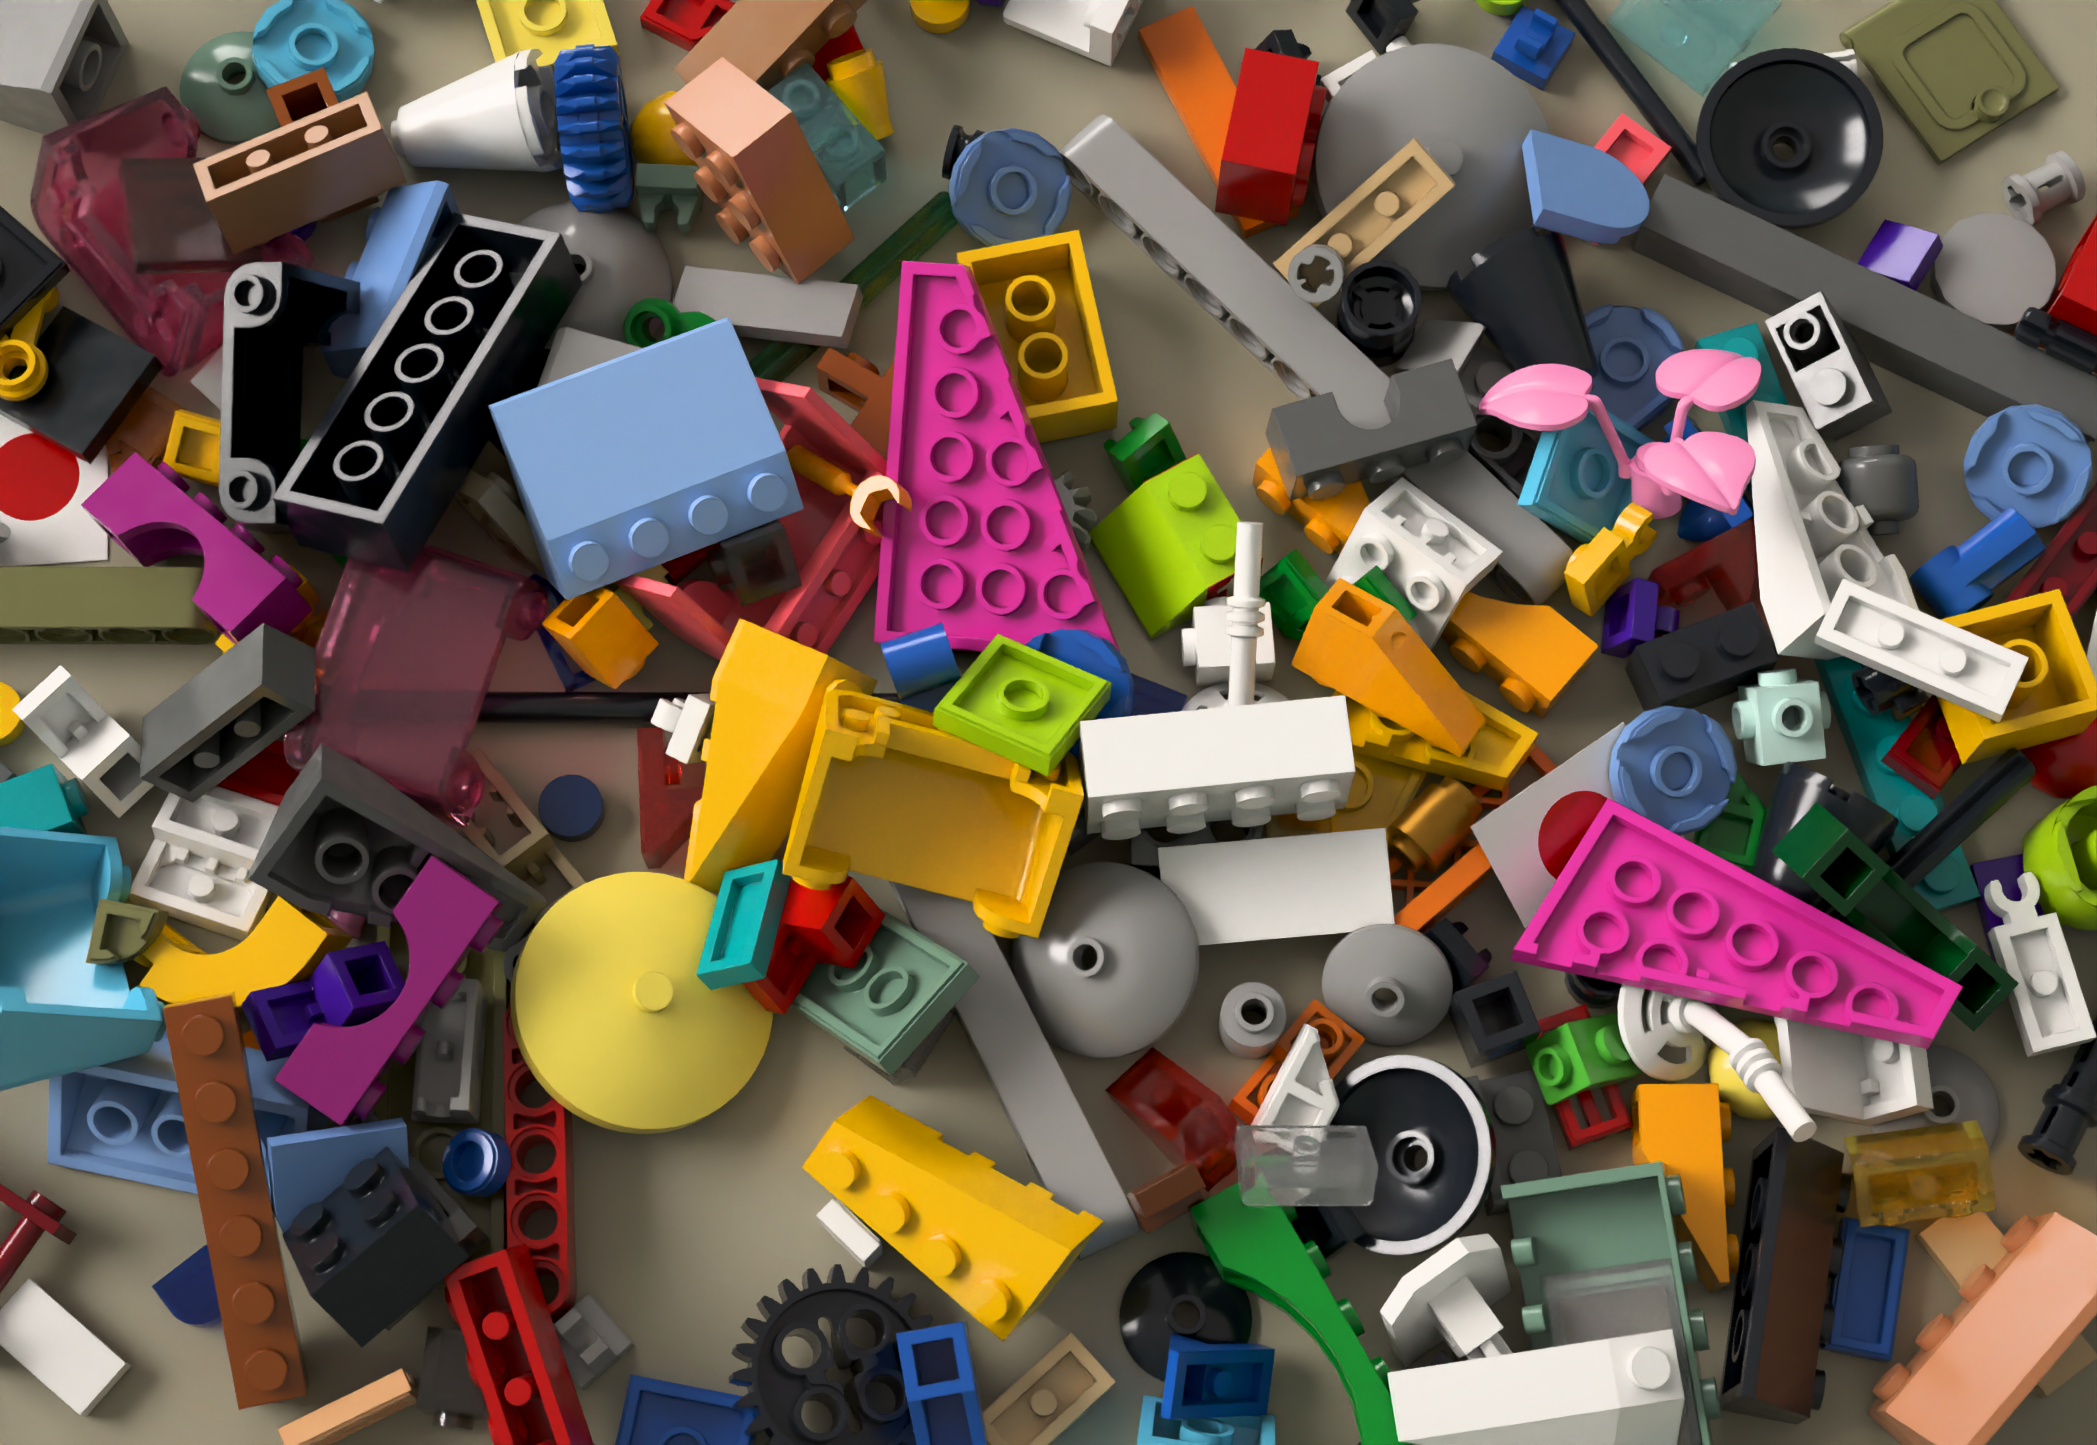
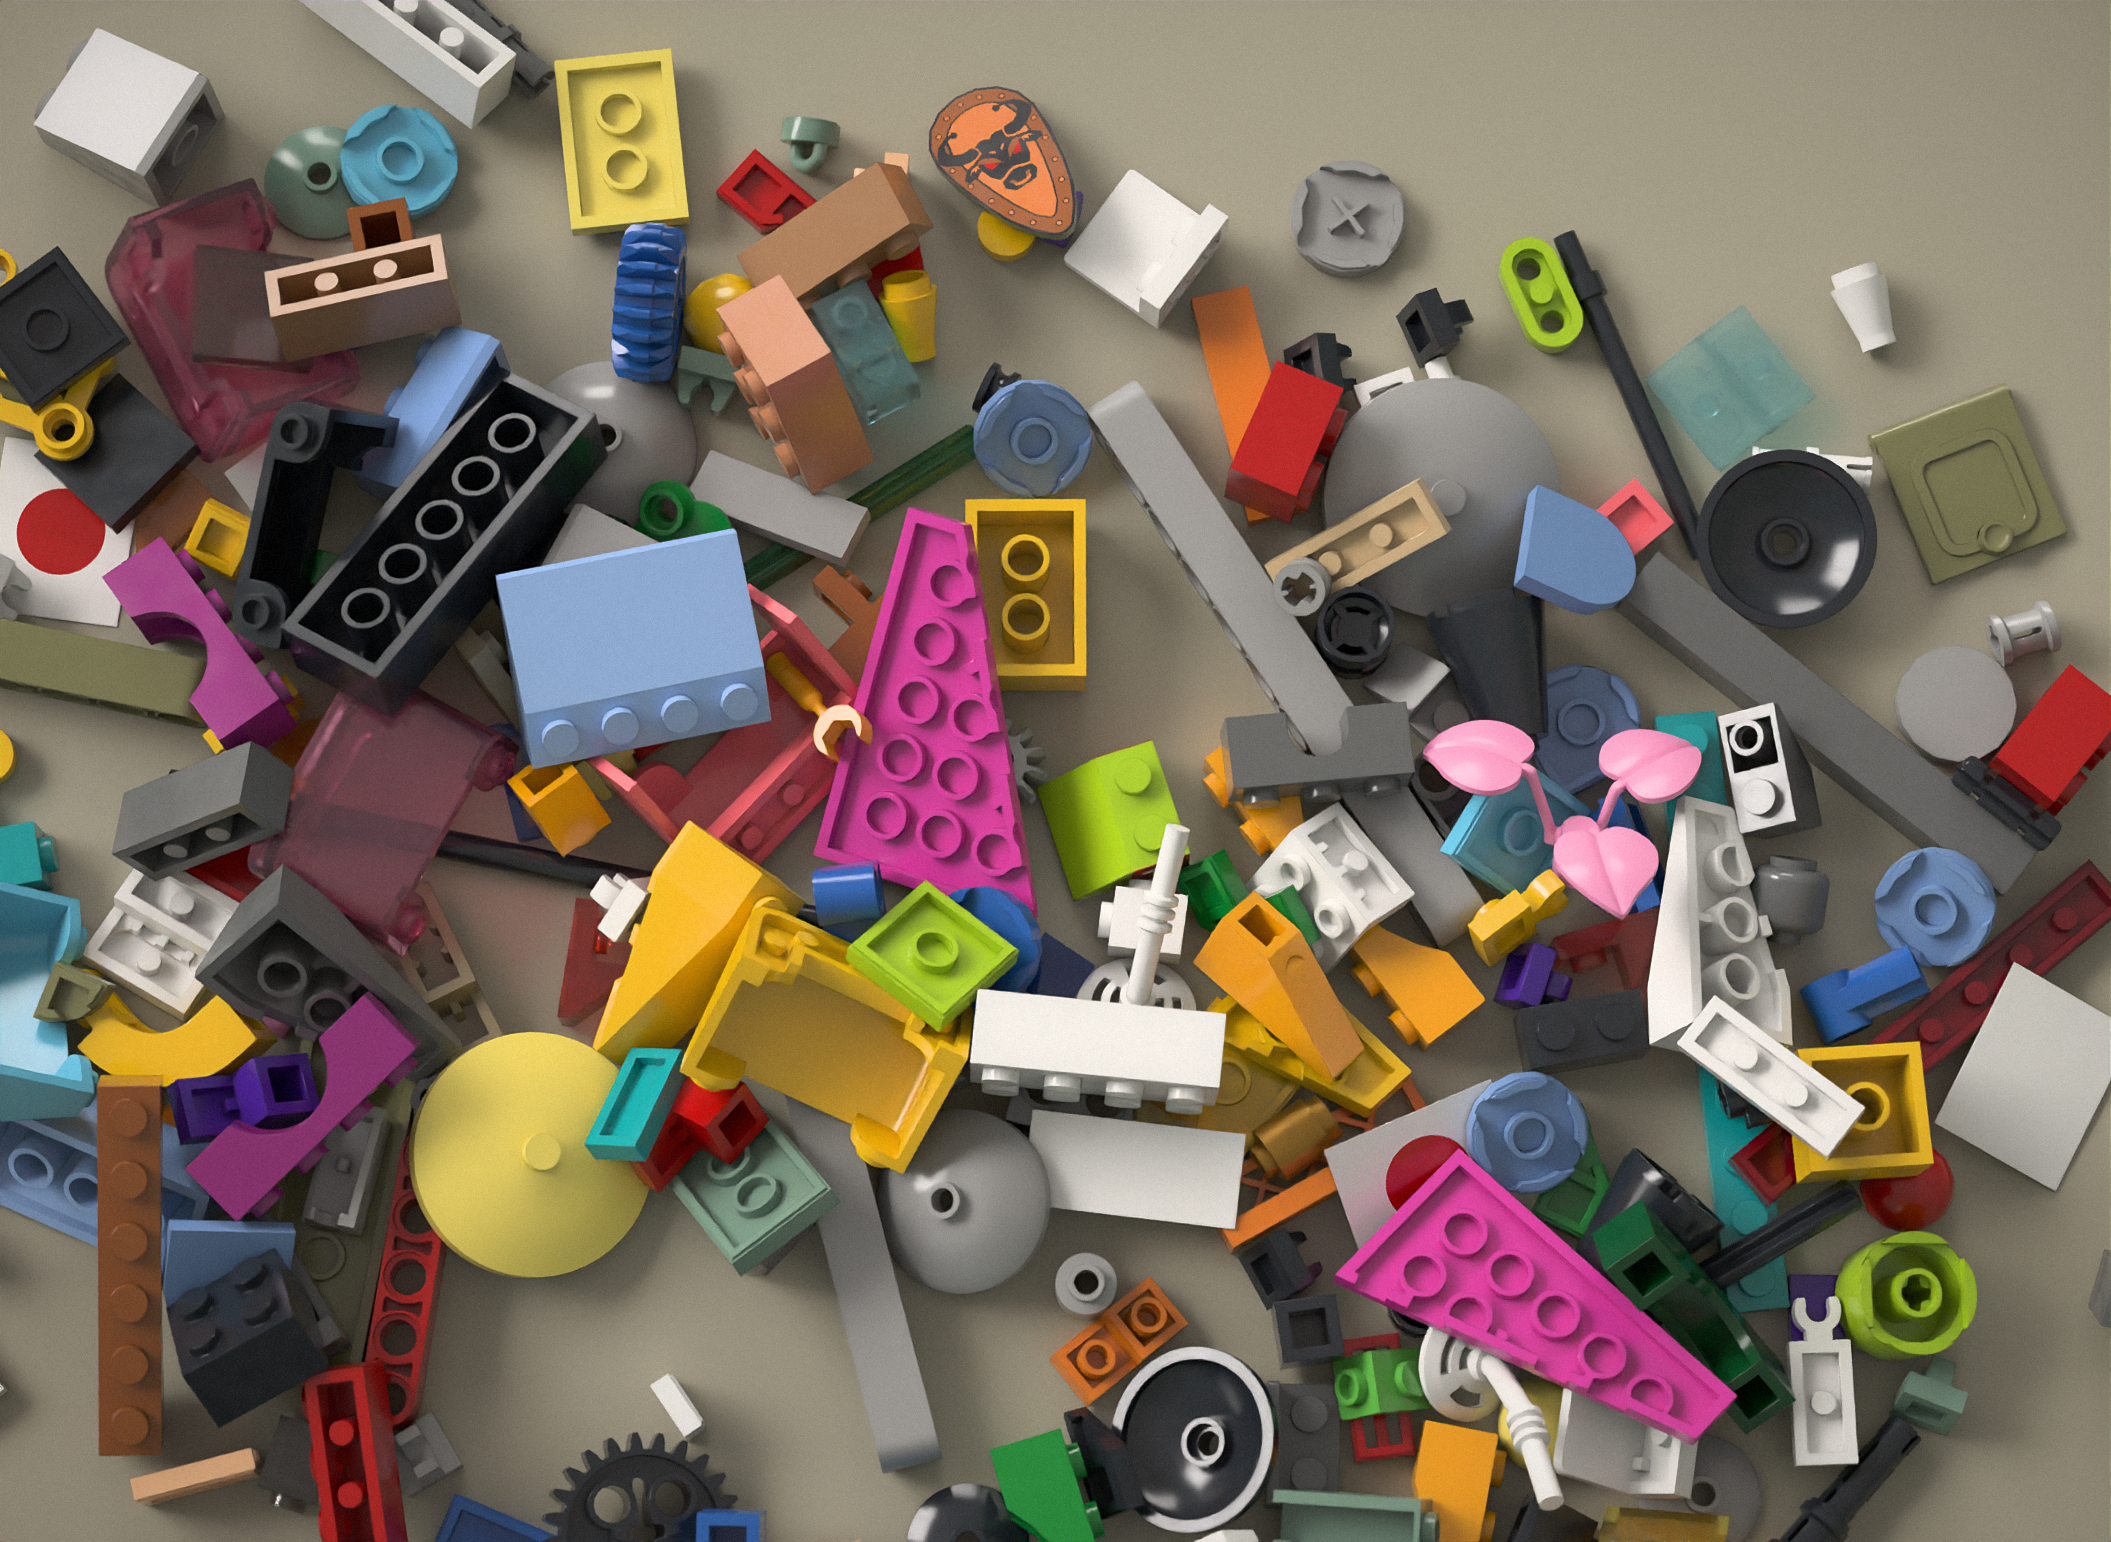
camera: 10 degrees right, 5 degrees up
white brick [12,665,154,818] -> none
clear blue tile [152,1245,222,1328] -> none
white cone [391,49,564,172] -> none
blue tile [442,1128,511,1197] -> none
dark blue tile [538,775,605,842] -> none
clear smoke brick [705,519,802,607] -> none
yellow wedge [802,1095,1104,1342] -> none
green tile [1103,412,1187,494] -> none
clear red slope [1105,1047,1256,1192] -> none
reddish brown slope [1127,1161,1206,1234] -> none
clear slope [1235,1125,1379,1206] -> none
white tile [1248,1023,1340,1164] -> none
light grey dish [1322,924,1453,1046] -> none
blue tile [1491,5,1575,91] -> none
light aqua brick [1732,668,1831,766] -> none
tile [1857,219,1943,291] -> none

